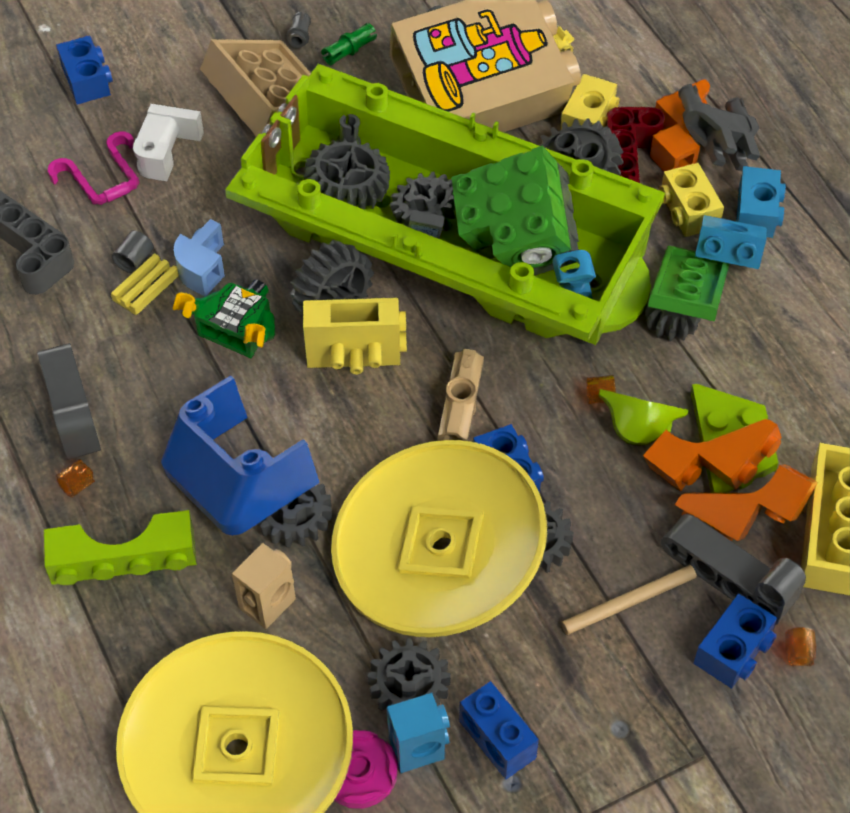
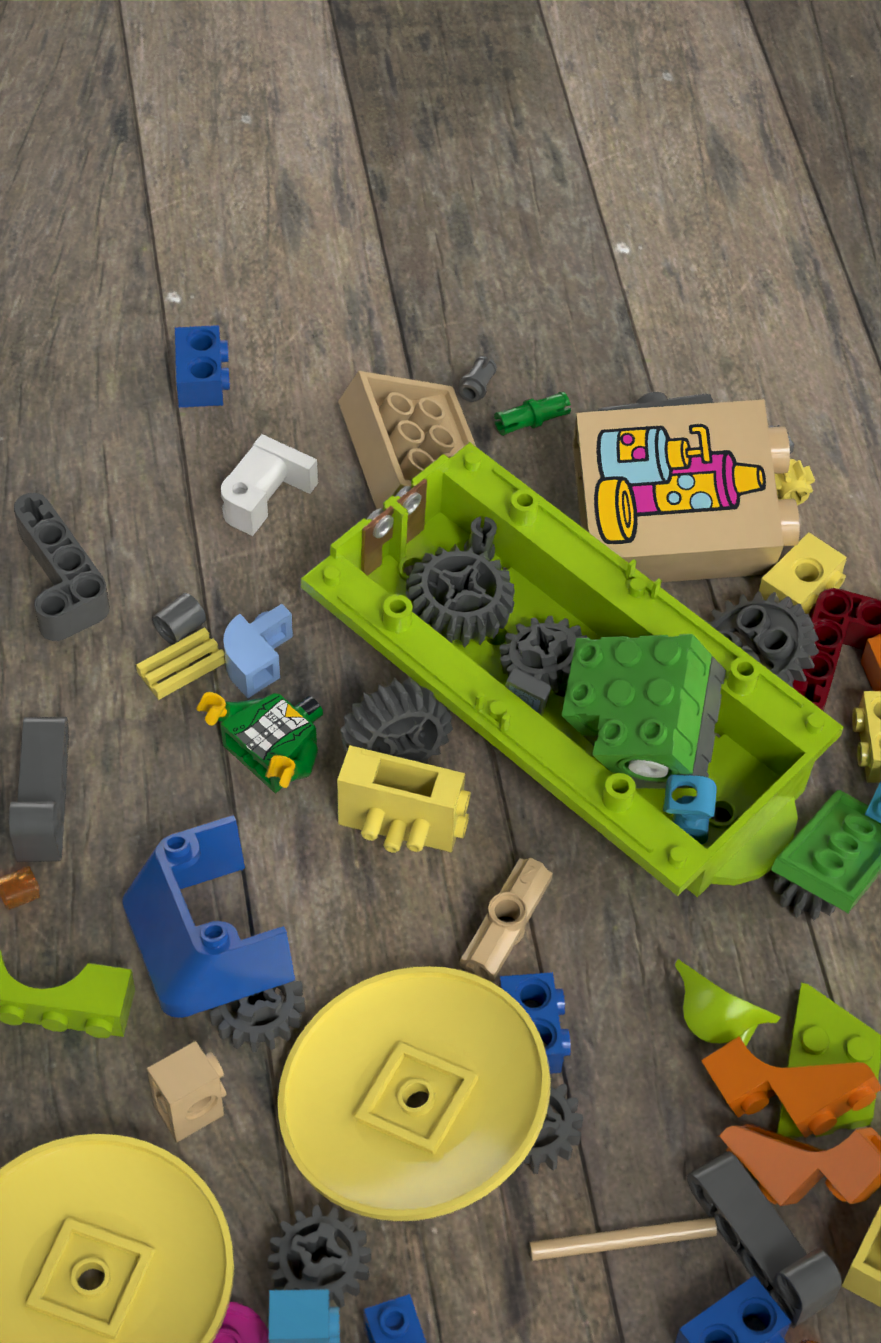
camera: 15 degrees right, 0 degrees up
dark pink piece [48,132,139,205] -> none
clear orange hose [586,375,616,404] -> none

